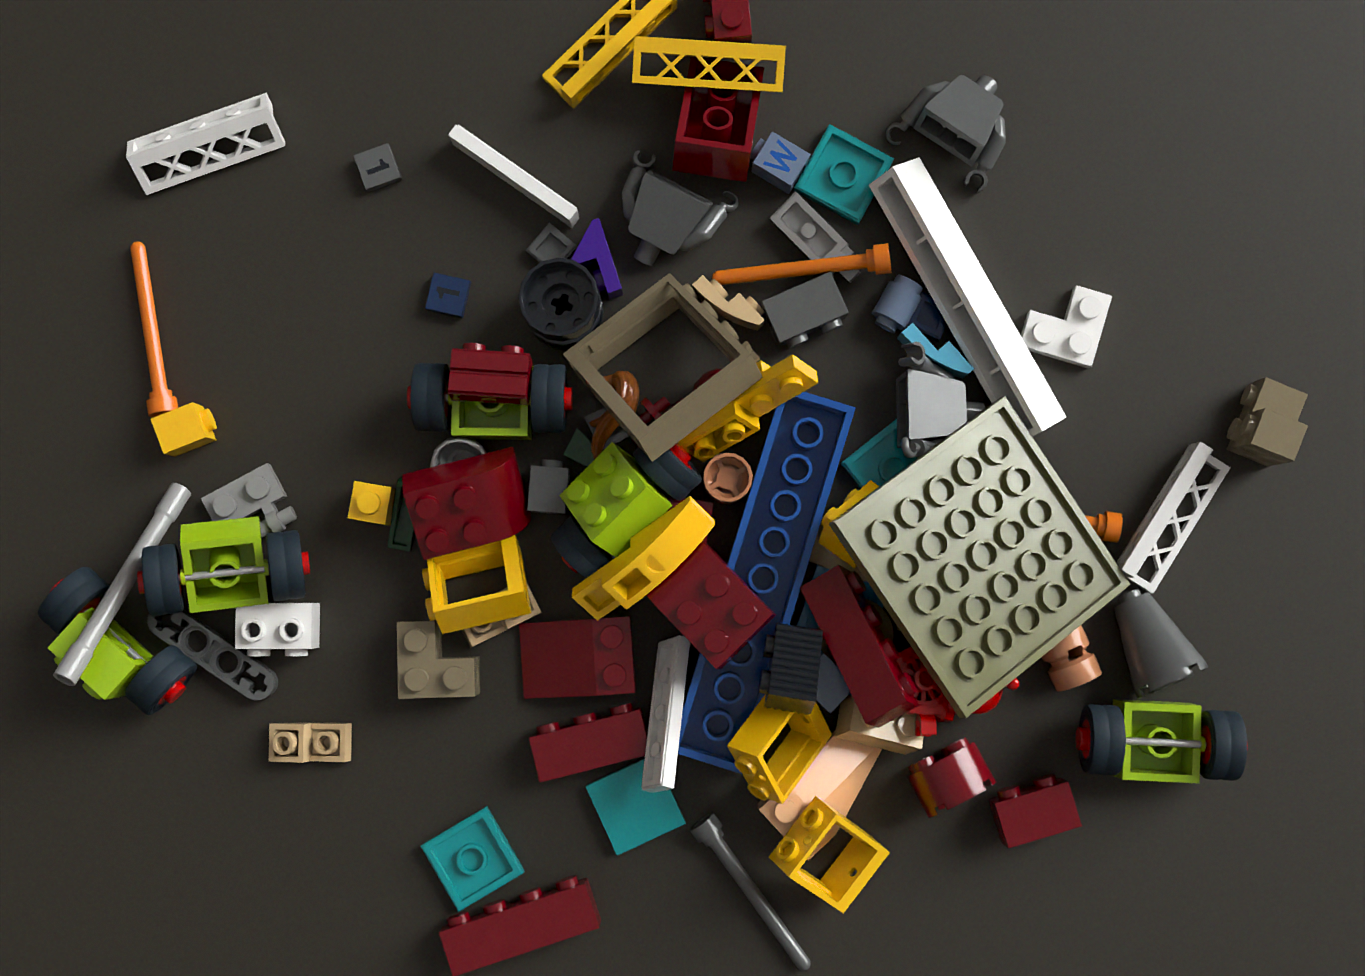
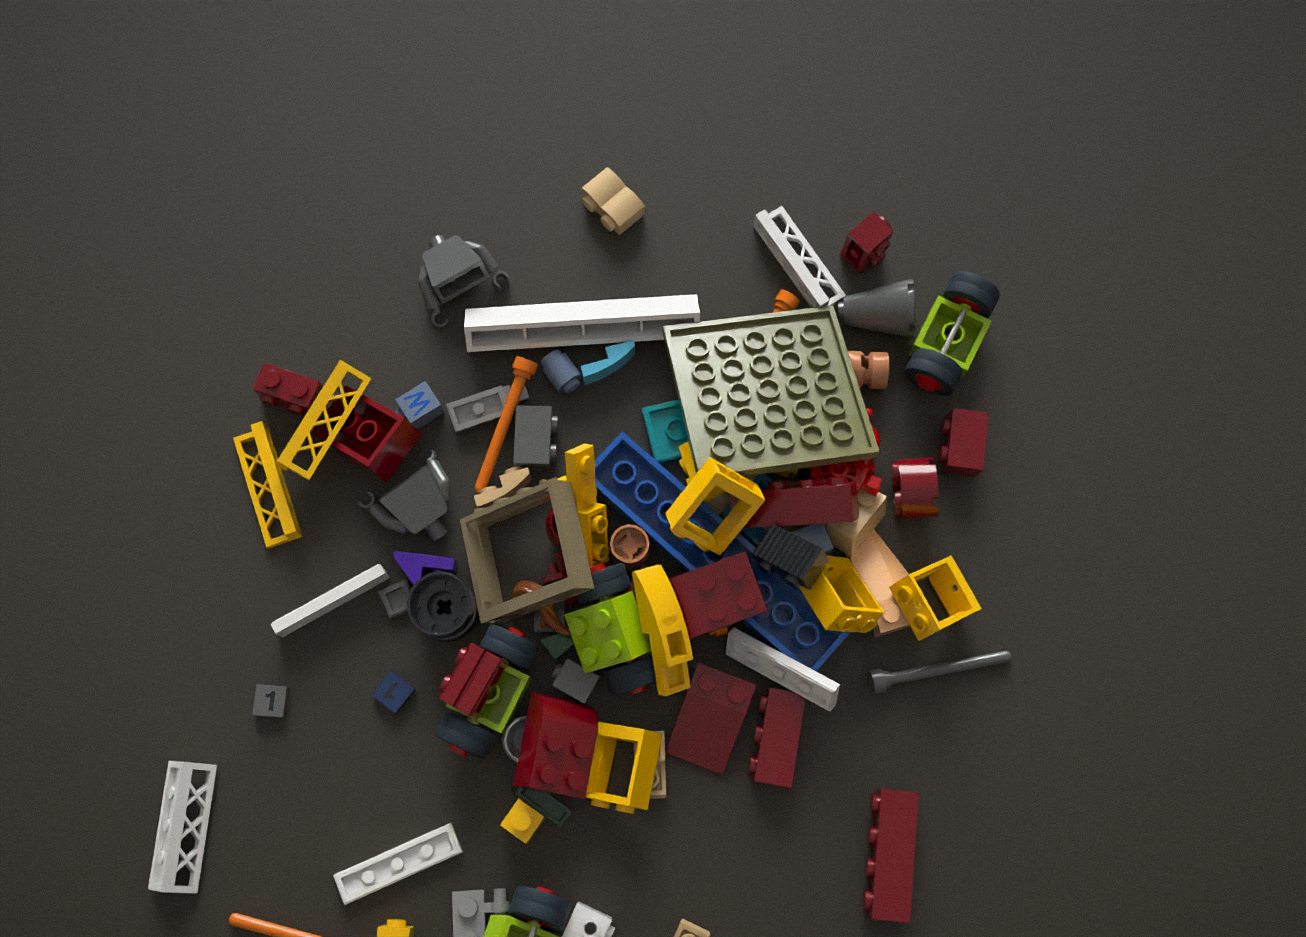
camera: 70 degrees left, 10 degrees down
dark tan brick [397,620,480,699] -> none
teal tile [421,806,525,912] -> none
teal tile [585,758,686,856] -> none
teal tile [793,124,894,225] -> none
torso [896,342,985,458] -> none
dark blue tile [906,292,947,342] -> none
white plate [1021,285,1112,368] -> none
dark tan brick [1226,377,1308,467] -> none
none -> white tile [333,823,463,905]
none -> tan brick [582,167,645,235]
none -> yellow window [665,457,765,556]
none -> dark red brick [840,211,893,274]

